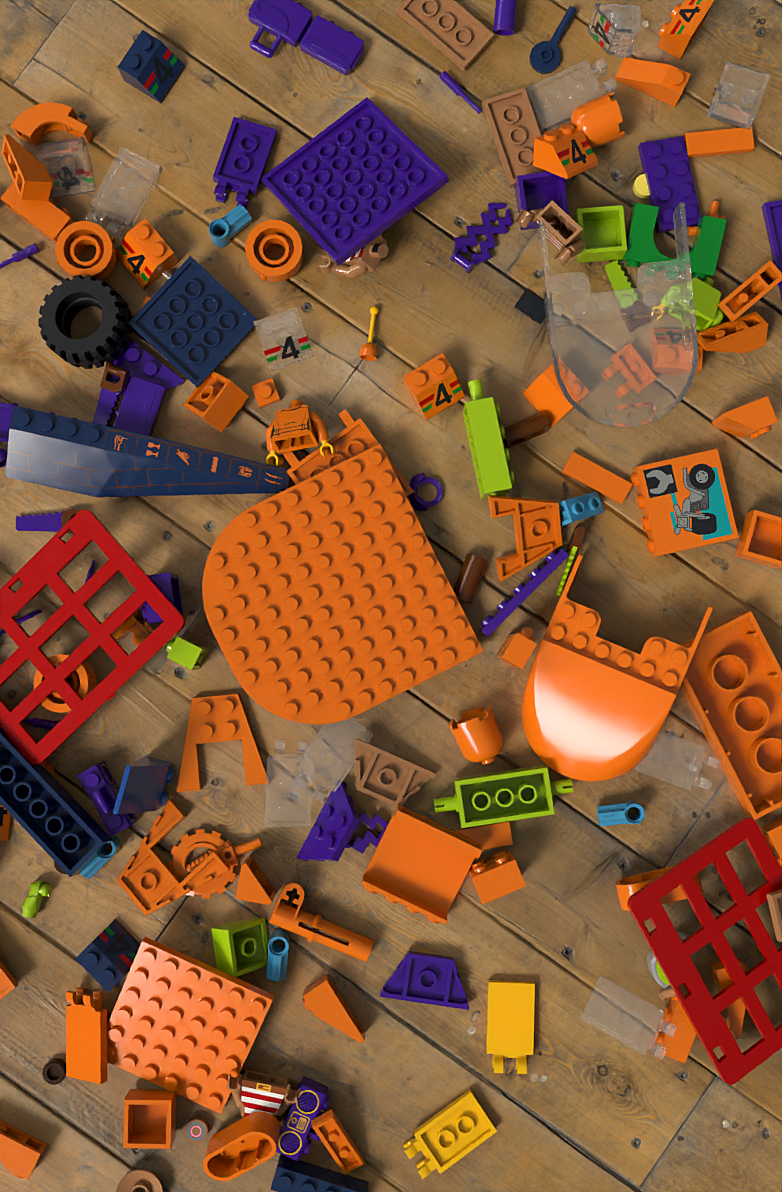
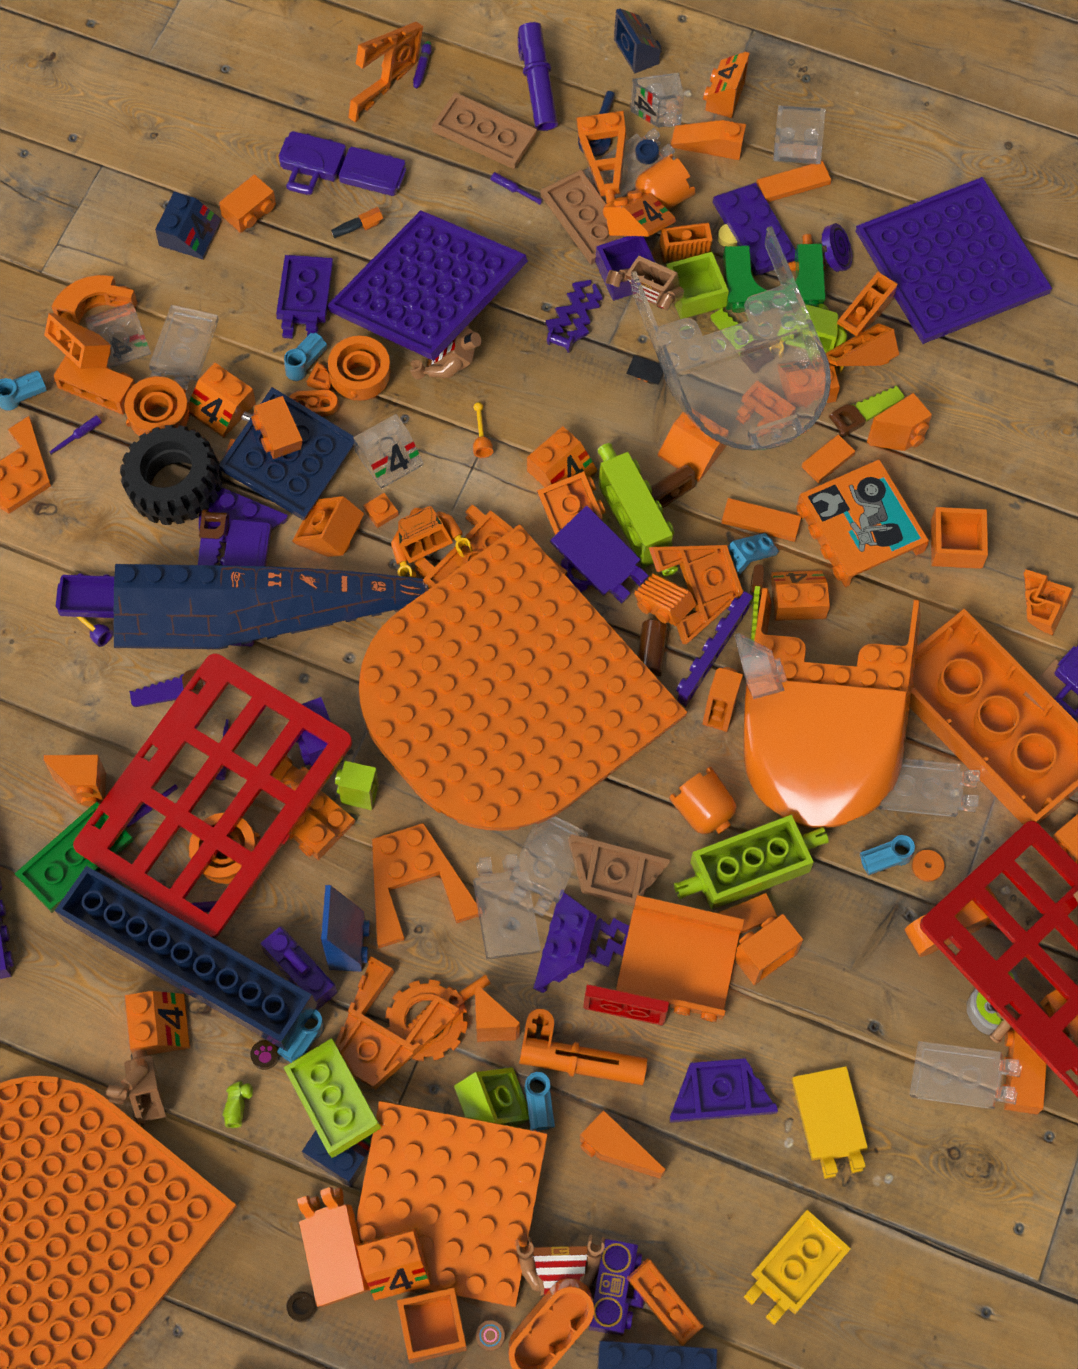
camera: 15 degrees left, 20 degrees down
none -> orange brick [219,174,276,233]
none -> orange brick [251,396,302,459]
none -> lime plate [283,1038,381,1158]
none -> orange plate [288,791,355,860]
none -> orange plate [290,390,338,417]
none -> orange tile [306,362,332,391]
none -> piece [331,207,383,238]
none -> orange slope [357,1228,431,1301]
none -> orange plate [537,471,606,535]
none -> dark purple tile [550,505,648,604]
none -> orange plate [577,111,626,219]
none -> red tile [583,984,669,1026]
none -> orange brick [634,573,696,626]
none -> dark blue tile [635,139,659,164]
none -> orange brick [659,222,713,263]
none -> clear slope [734,633,787,699]
none -> orange slope [771,571,830,621]
none -> orange tile [801,434,855,484]
none -> dark purple tile [822,223,852,272]
none -> piece [829,386,904,438]
none -> orange wheel [912,850,944,882]

